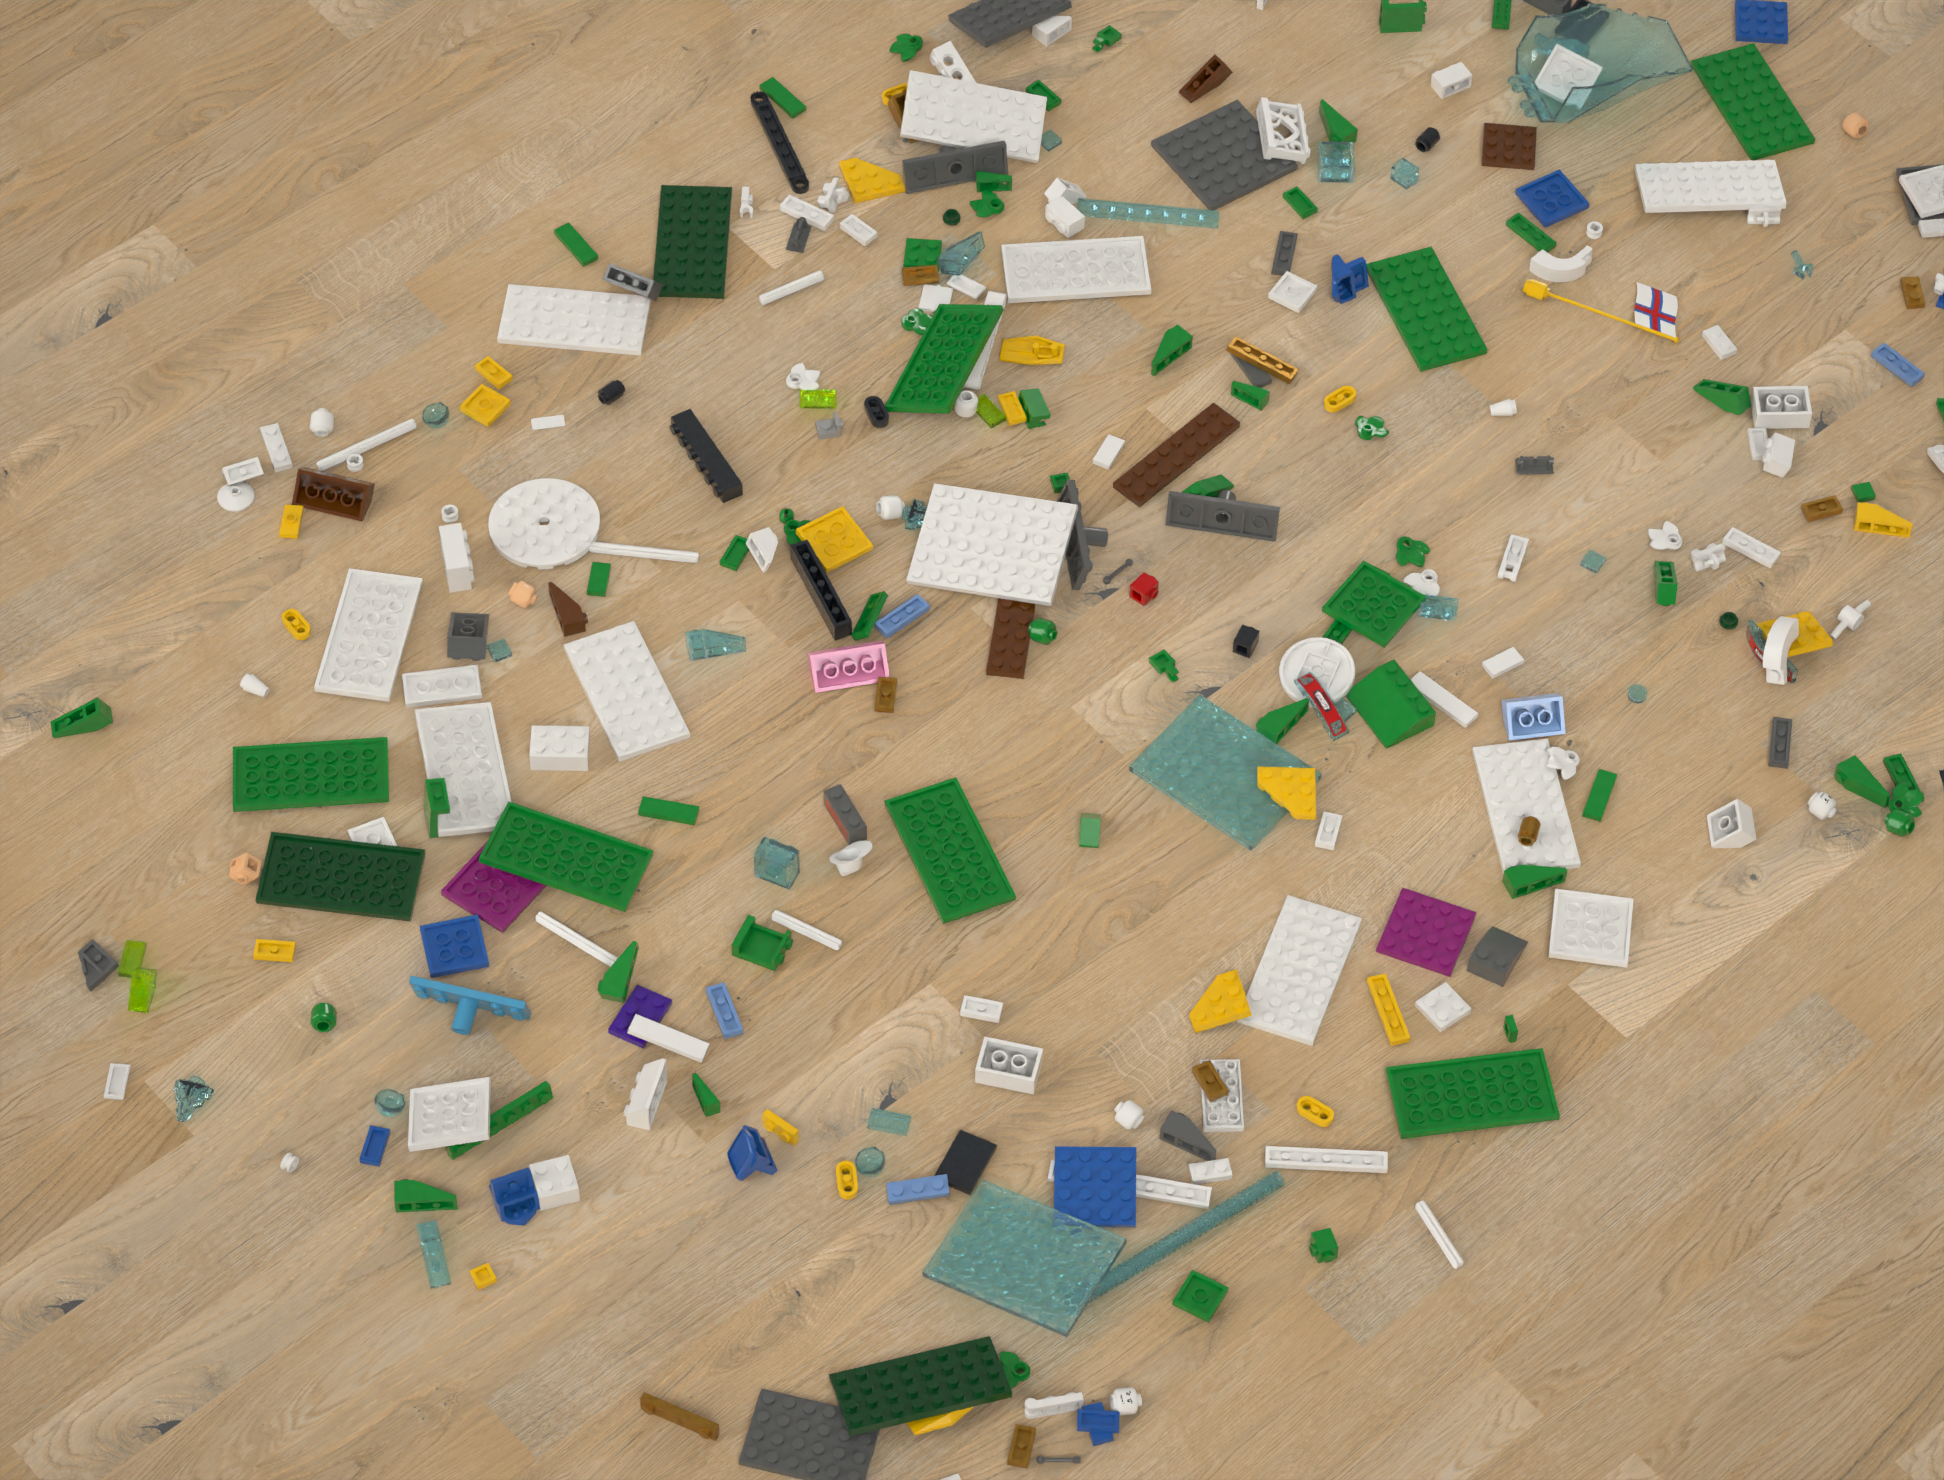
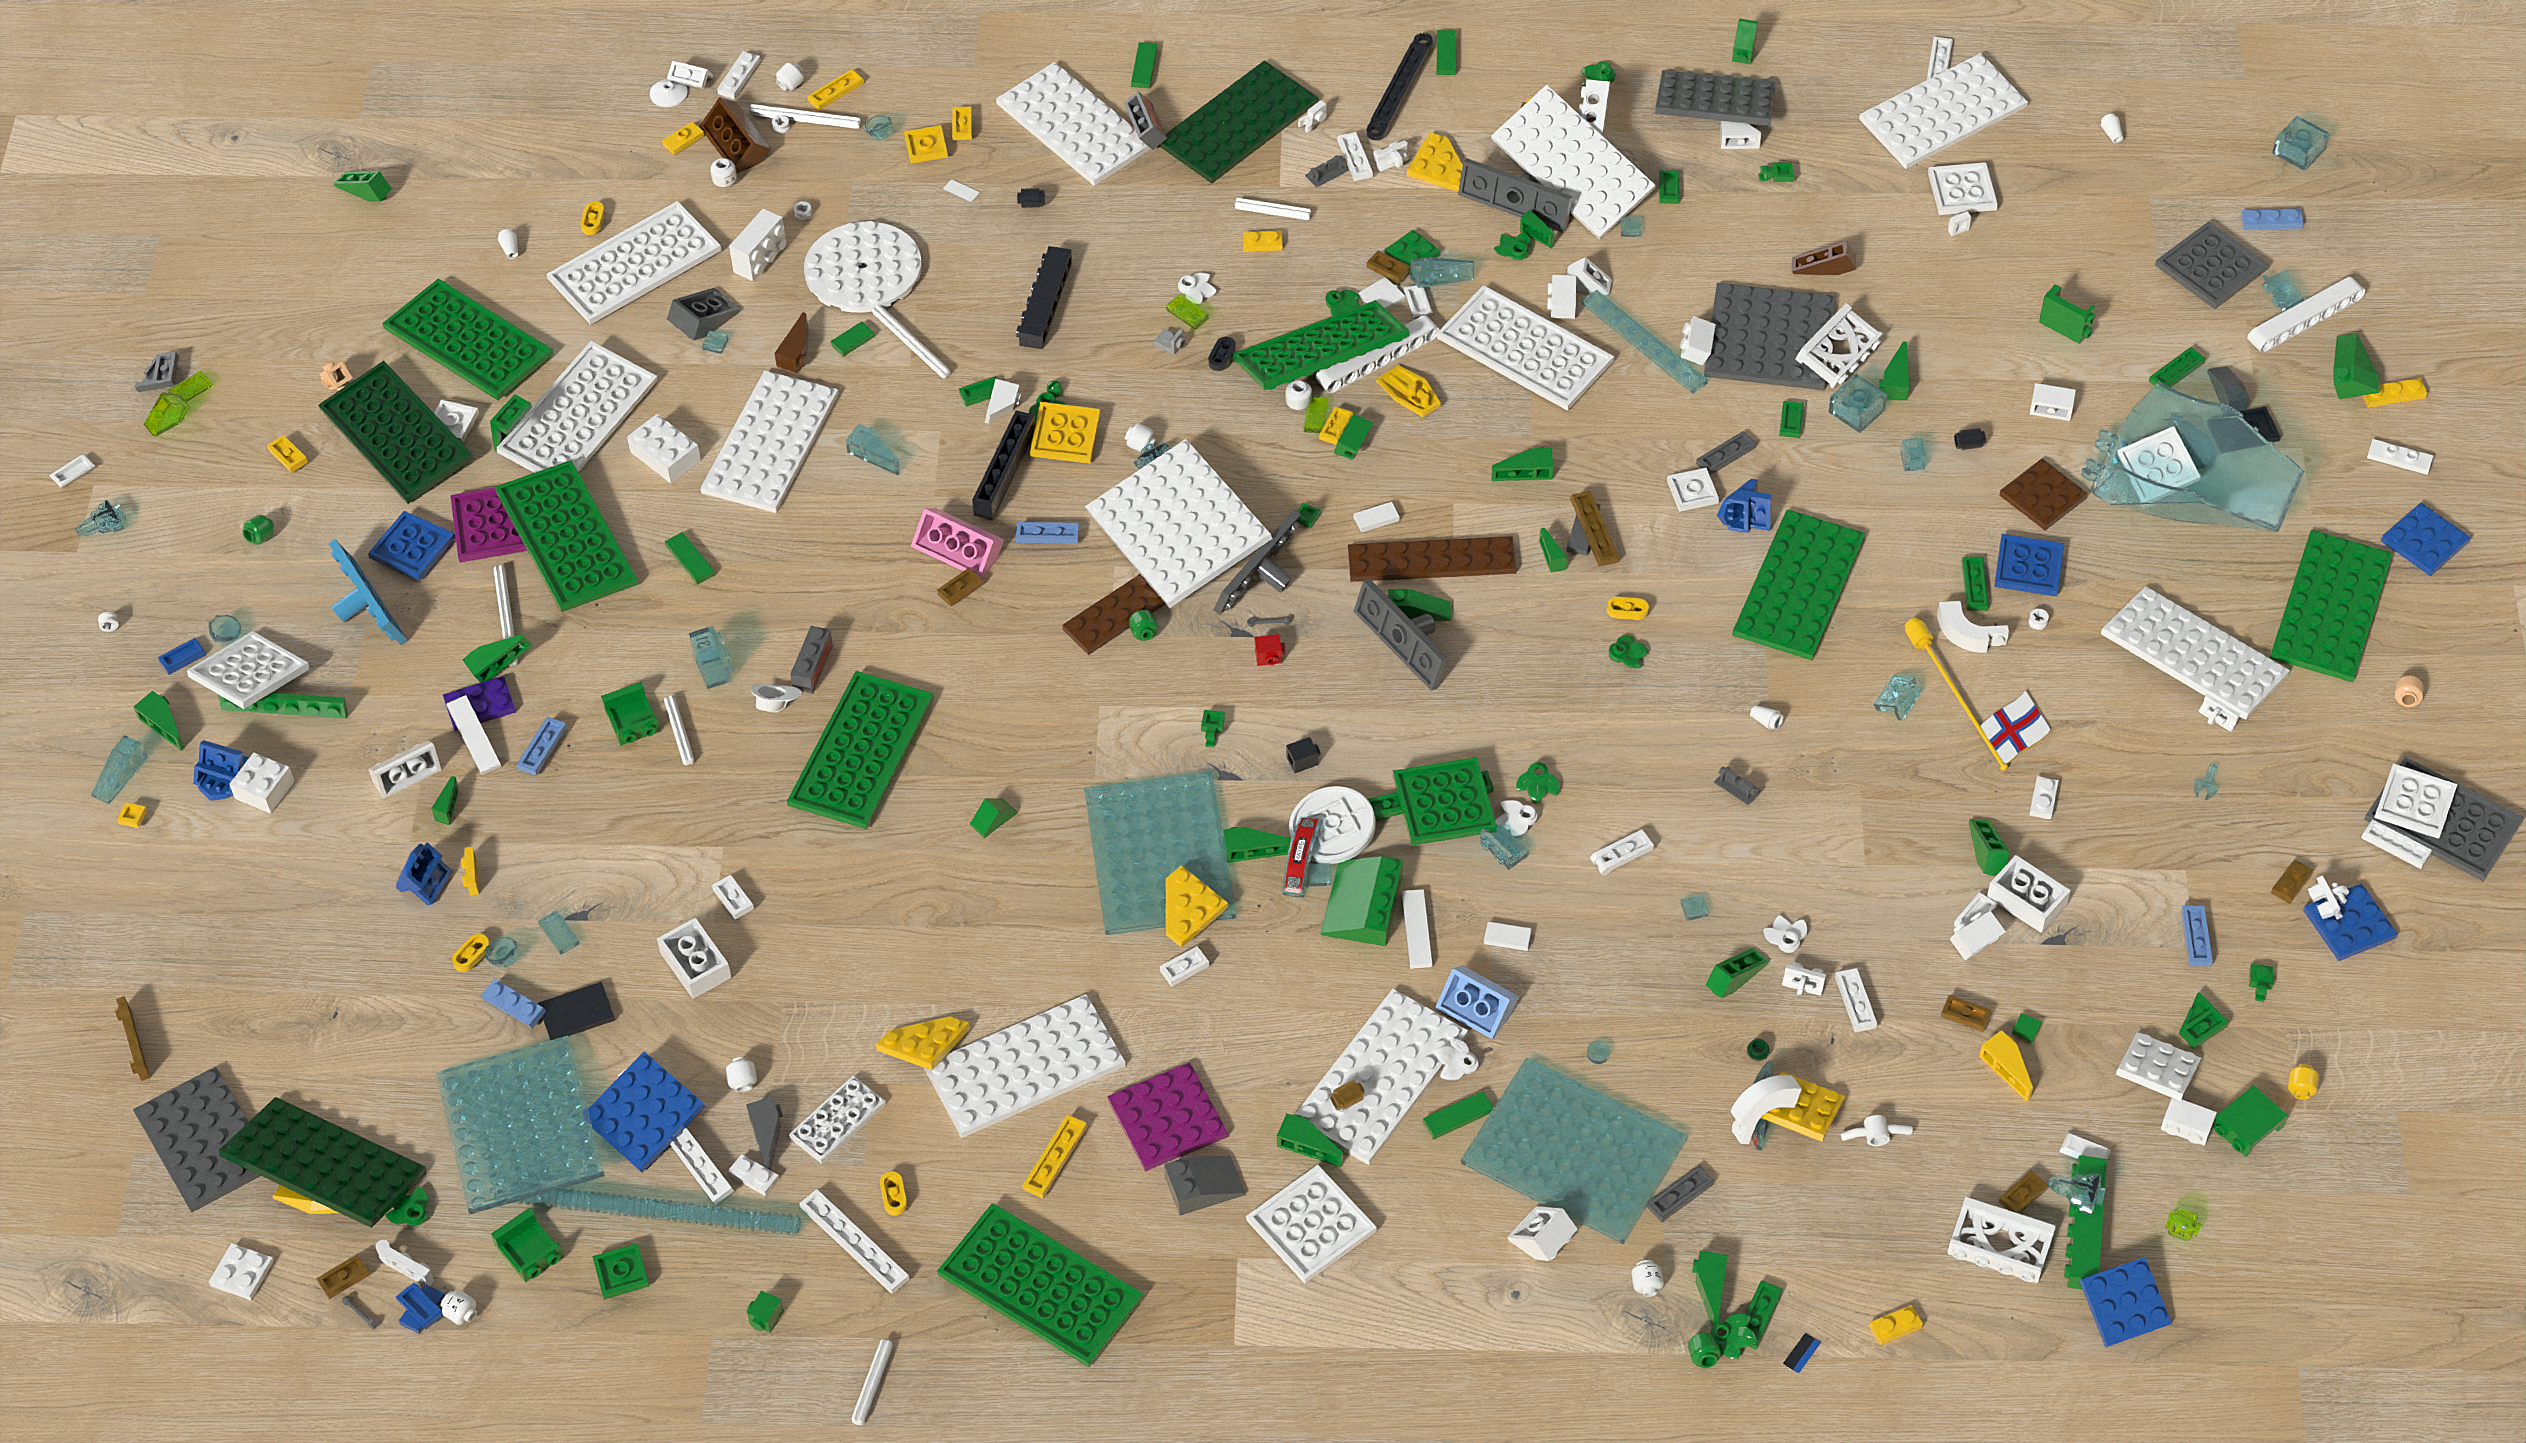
camera: 45 degrees right, 0 degrees up
white tile [402,664,482,708] -> none
light nougat head [508,580,538,608] -> none
white plate [840,214,878,246] -> none
green tile [851,591,888,641] -> none
dark green plate [943,209,961,226] -> none
pearl gold plate [1192,1060,1229,1102] -> none
white plate [1415,982,1471,1033] -> none
green tile [1503,1014,1518,1043] -> none
none -> green panel [491,1208,564,1283]
none -> white head [710,158,737,187]
none -> yellow tile [807,69,864,111]
none -> yellow plate [1242,231,1282,252]
none -> clear light blue plate [1461,1057,1688,1244]
none -> white brick [1680,316,1715,365]
none -> clear light blue bracket [1874,675,1921,720]

